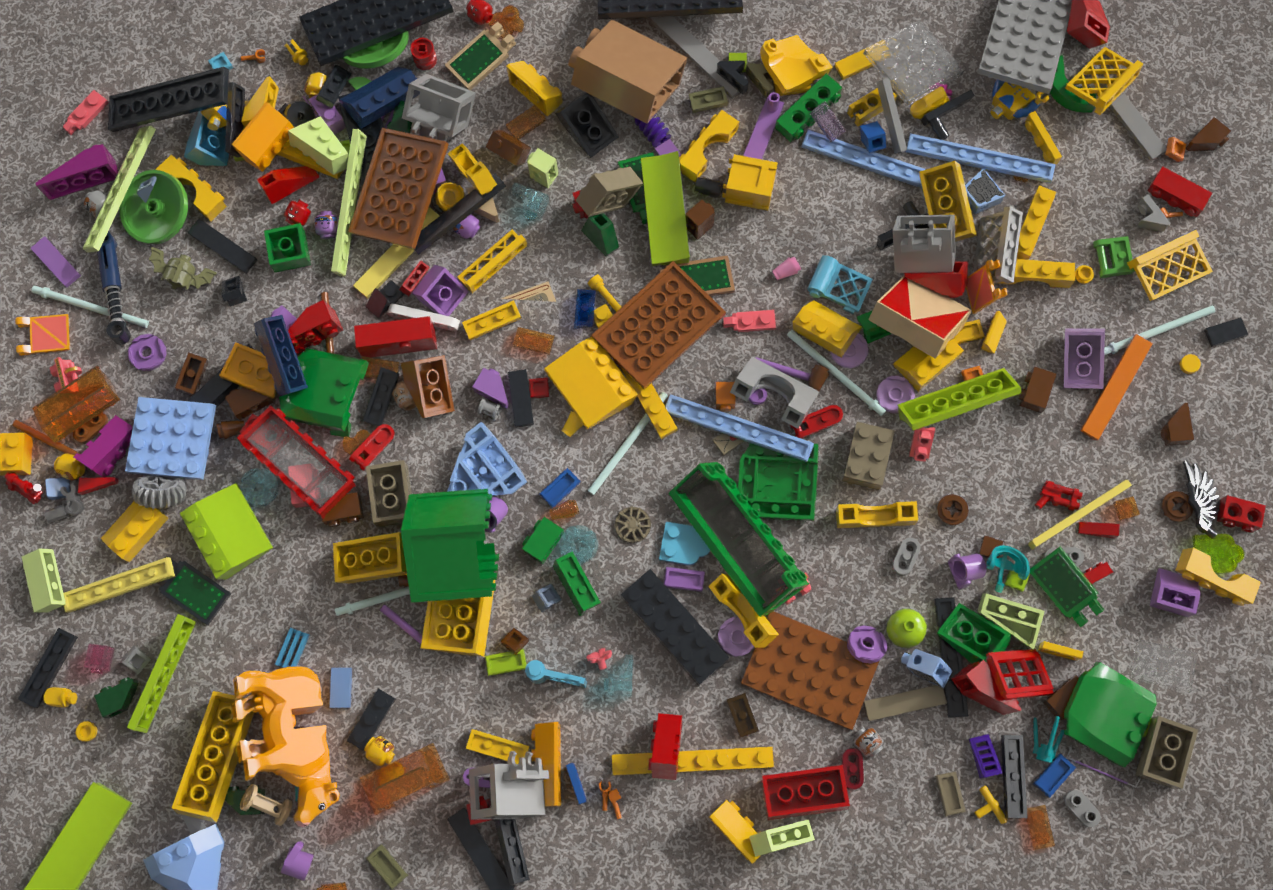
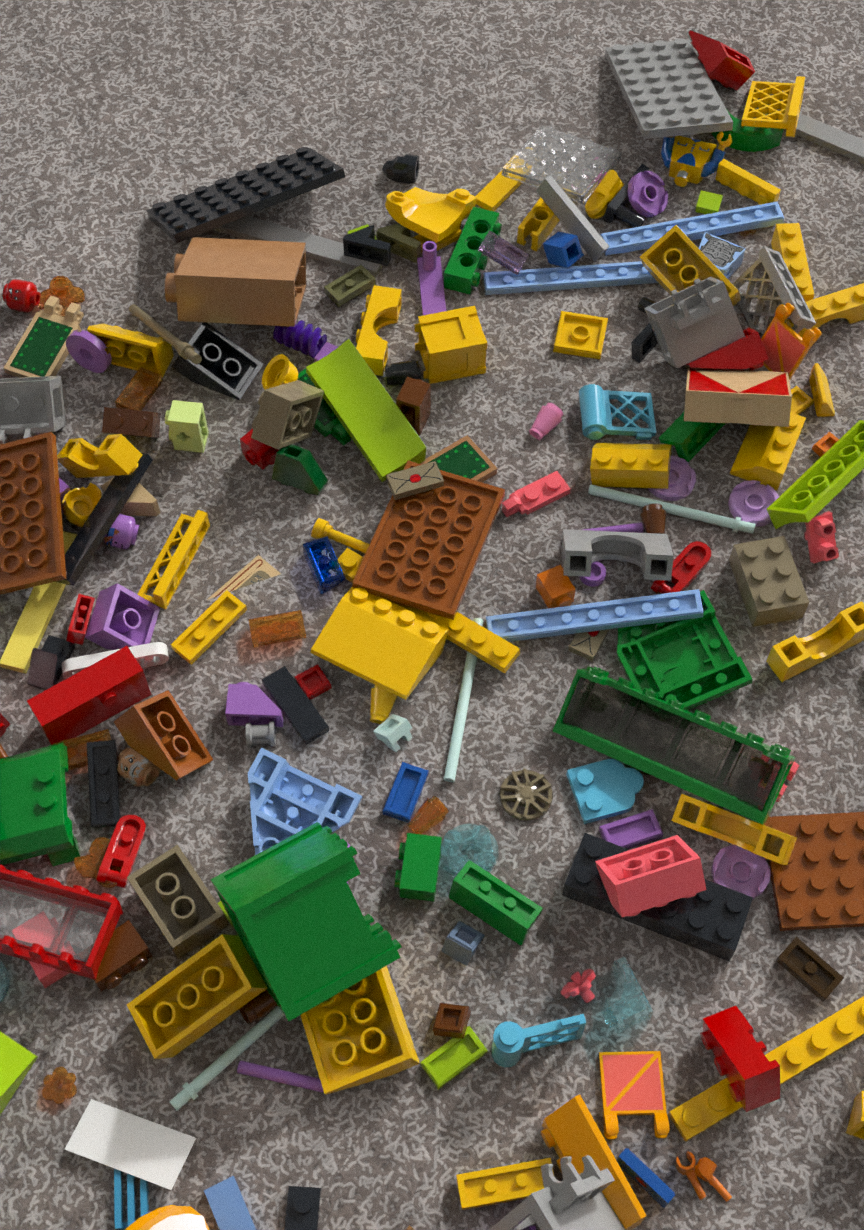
camera: 30 degrees left, 15 degrees down
clear light blue arch [511,182,549,221] -> none
none -> clear orange plant [42,1067,77,1104]
none -> white sticker [64,1099,196,1190]
none -> medium lavender tile [66,330,112,373]
none -> dark tan bar [129,304,202,365]
none -> yellow piece [261,354,298,390]
none -> light aqua tile [373,714,412,752]
none -> black rock [382,154,420,184]
none -> dark tan tile [386,461,444,500]
none -> yellow tile [553,311,608,359]
none -> coral slope [595,835,707,917]
none -> flag [599,1051,670,1139]
none -> medium lavender tile [627,171,668,217]
none -> lime tile [695,190,723,214]

